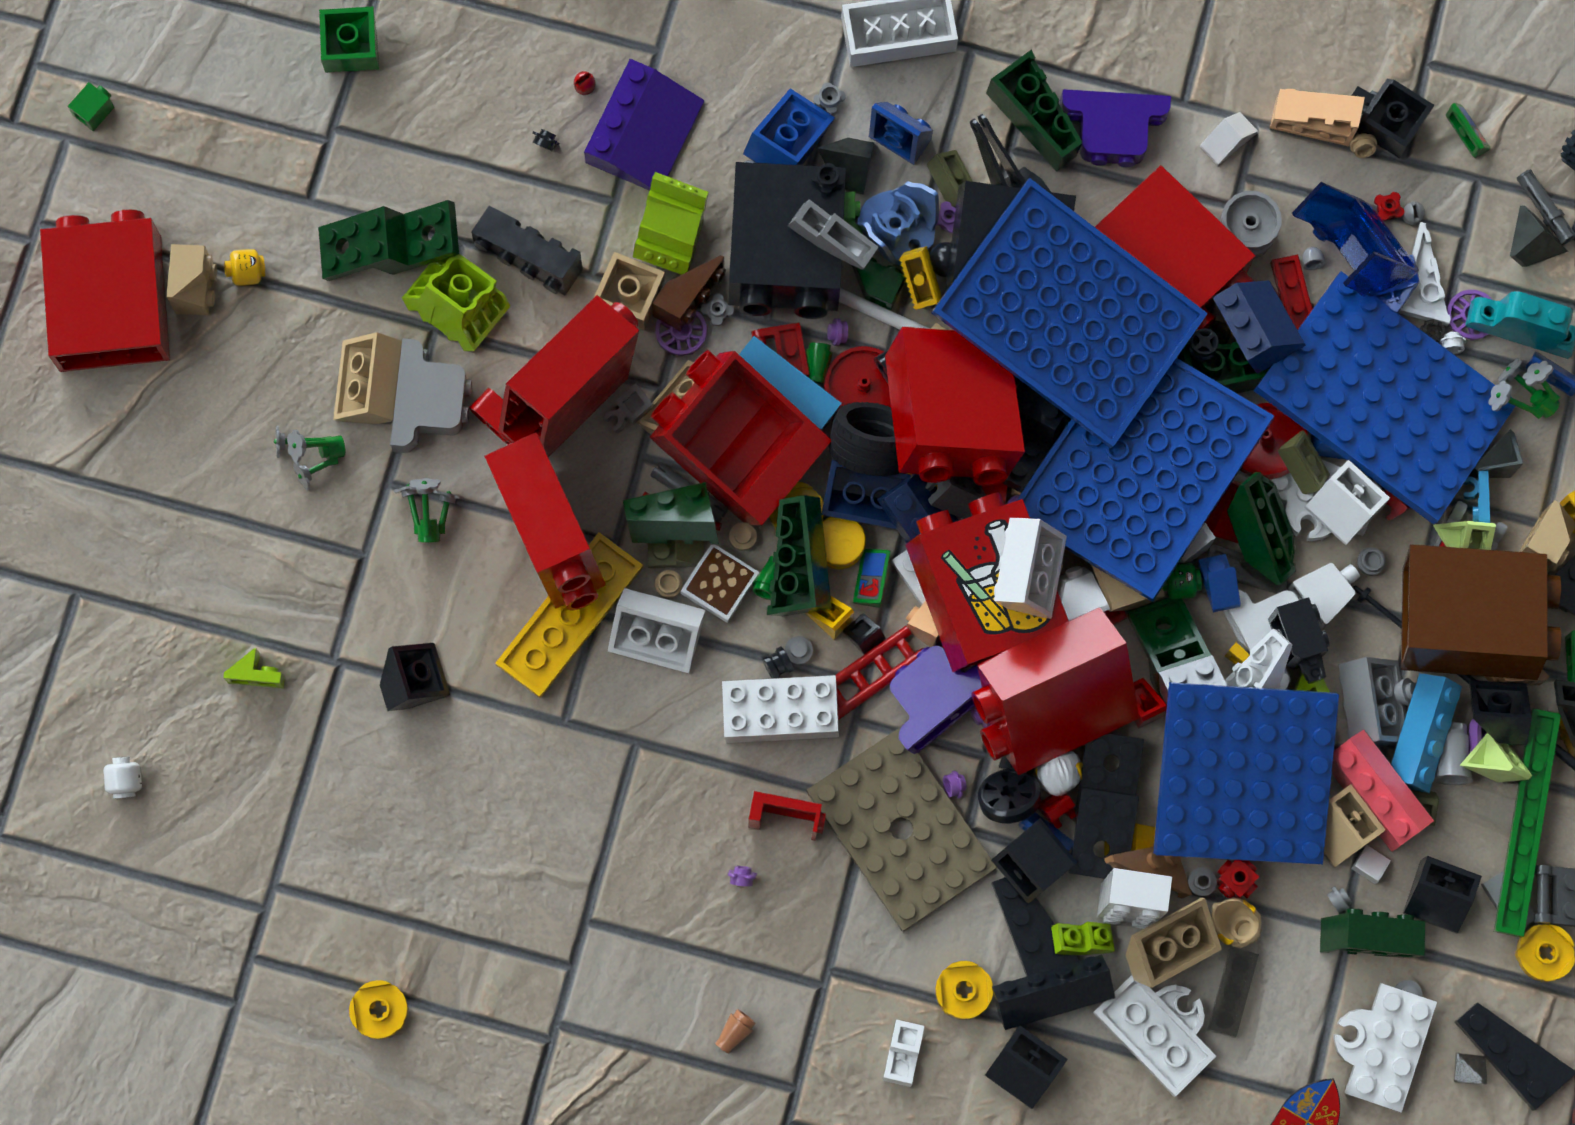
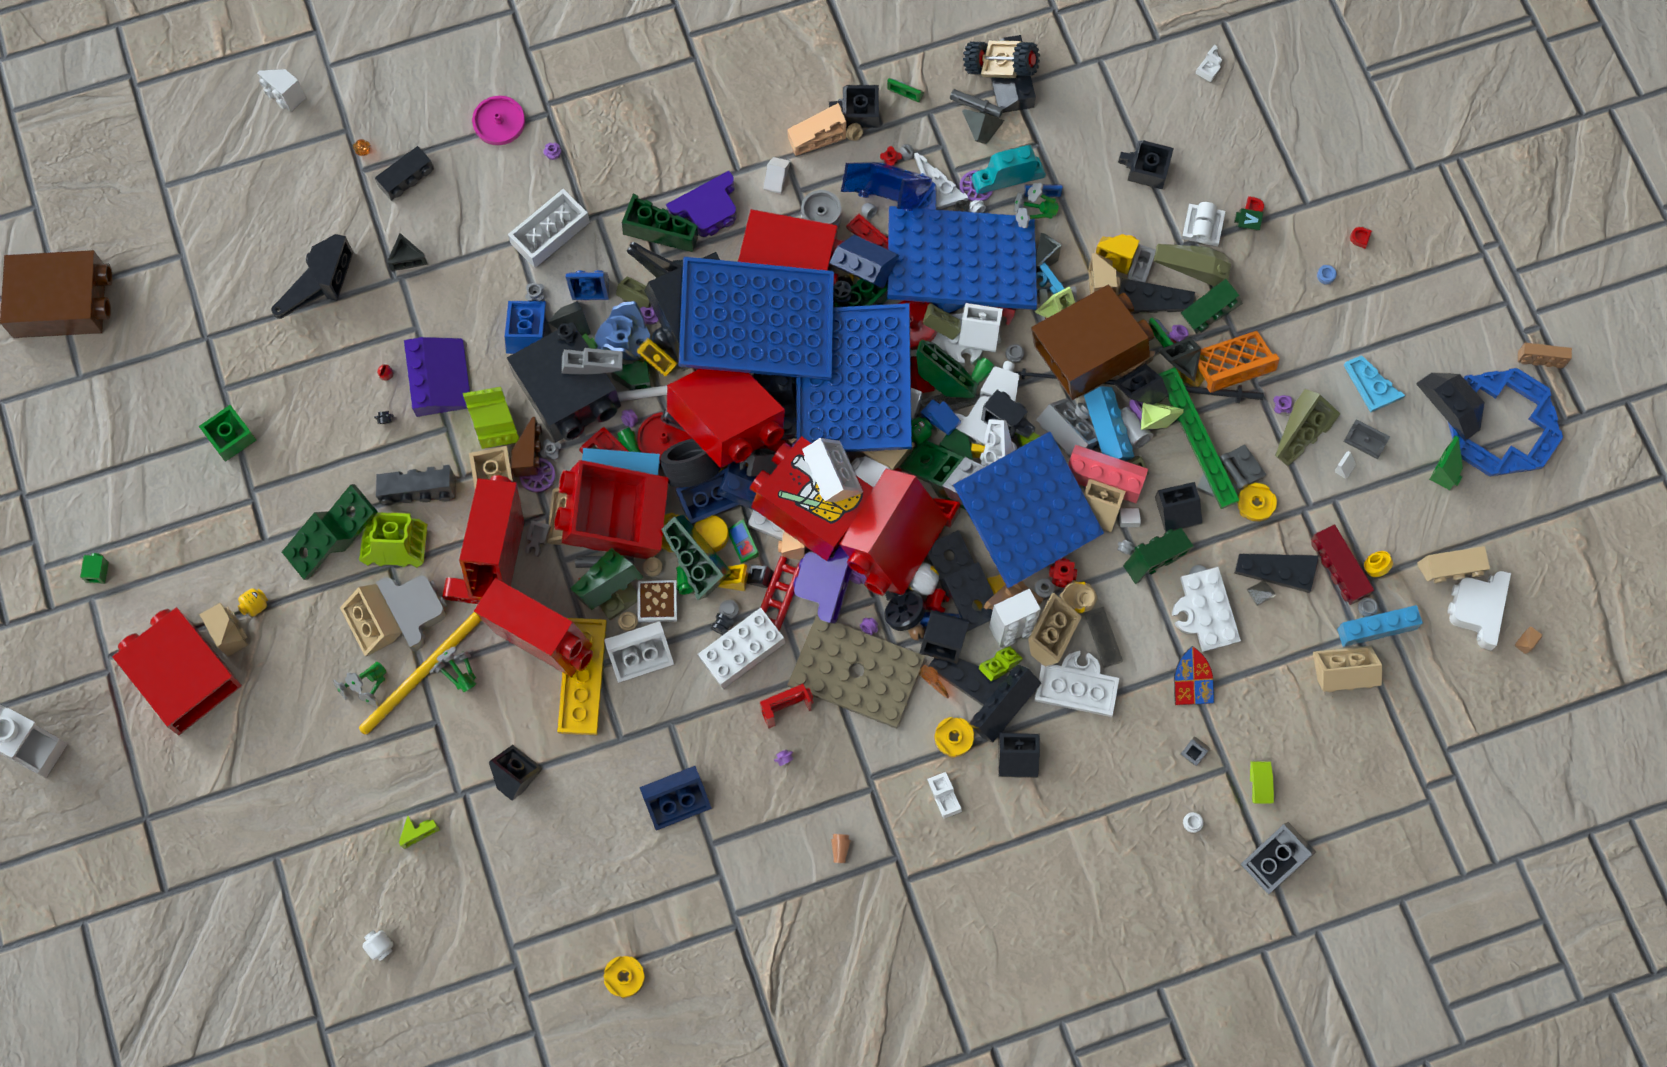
camera: 30 degrees left, 5 degrees down
none -> yellow piece [359,612,482,735]
none -> dark blue slope [639,766,712,831]
none -> medium nougat hinge [908,625,925,641]
none -> clear orange plate [919,665,949,699]
none -> dark green slope [939,428,973,460]
none -> green cone [971,357,994,385]

